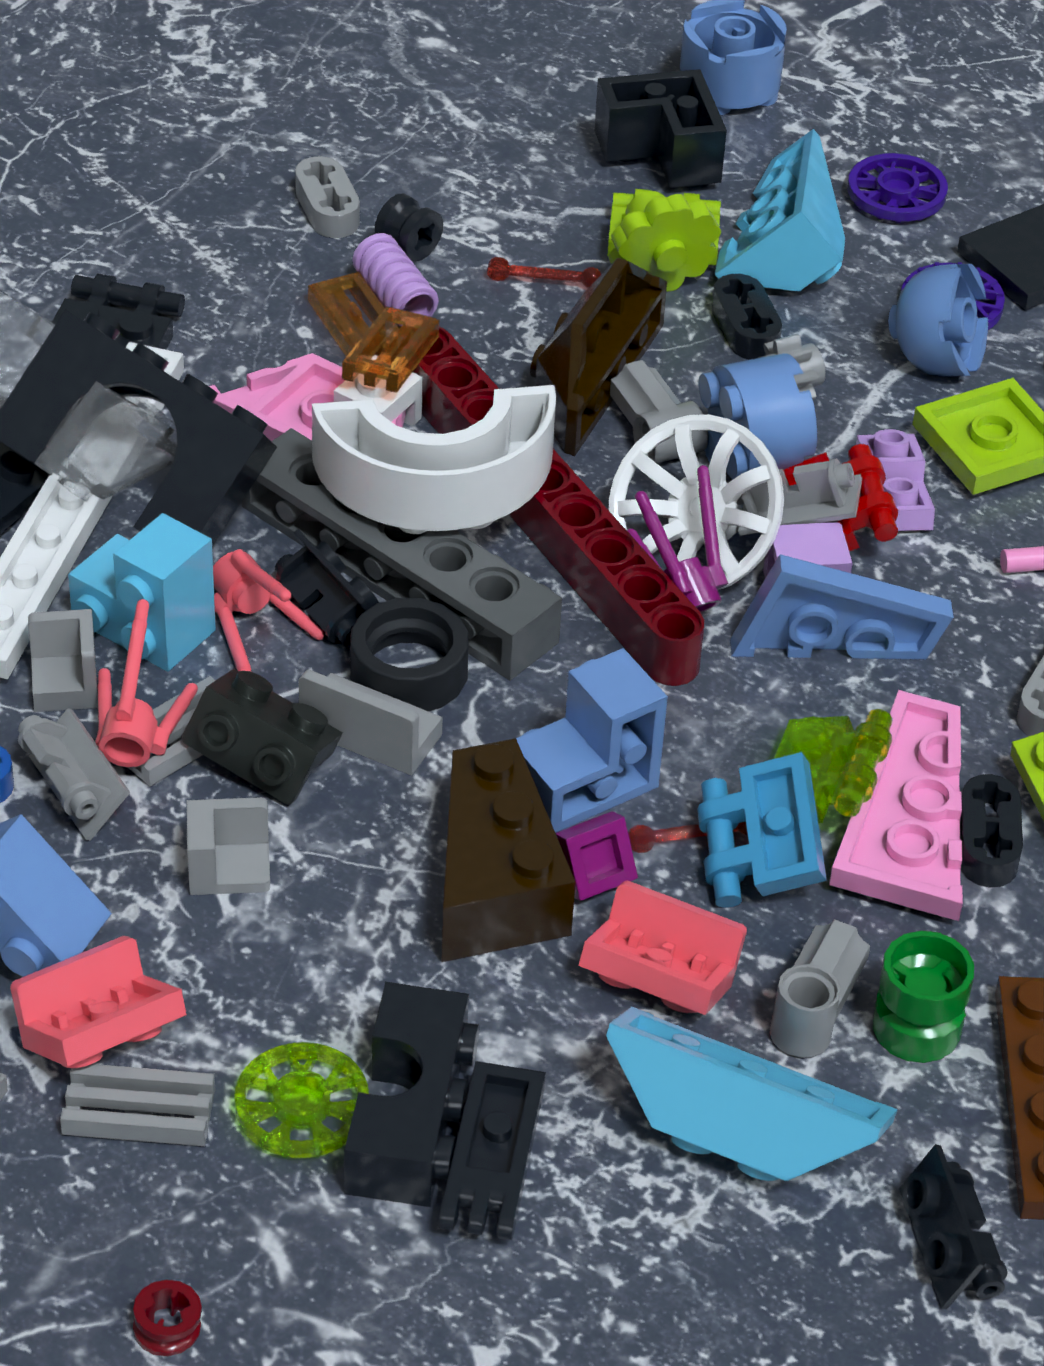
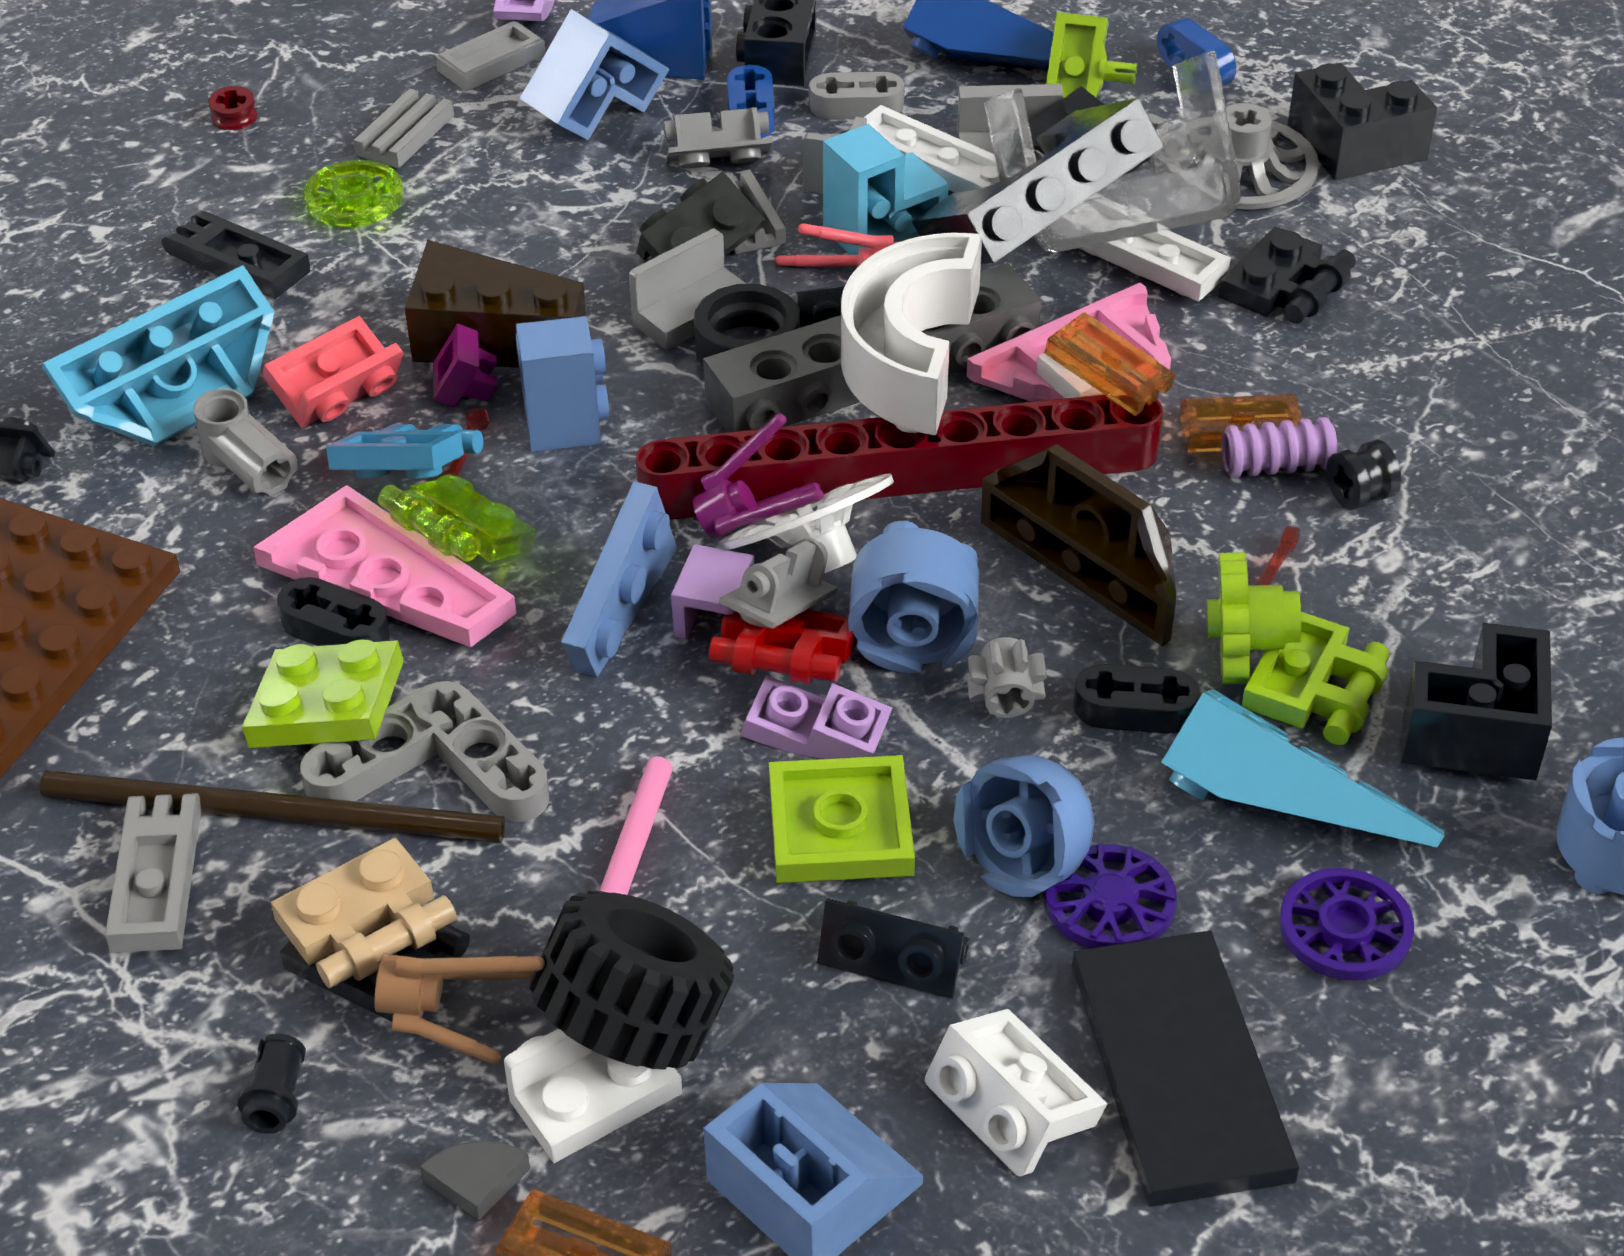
camera: 115 degrees right, 0 degrees up
coral bracket [10,936,187,1068] -> none
coral plant [95,599,198,767] -> none
light grey panel [187,797,270,895] -> none
light grey beam [295,156,360,238] -> none
black arch [344,982,480,1207] -> none
light grey piece [610,360,708,464] -> none
green wheel [873,930,974,1063] -> none

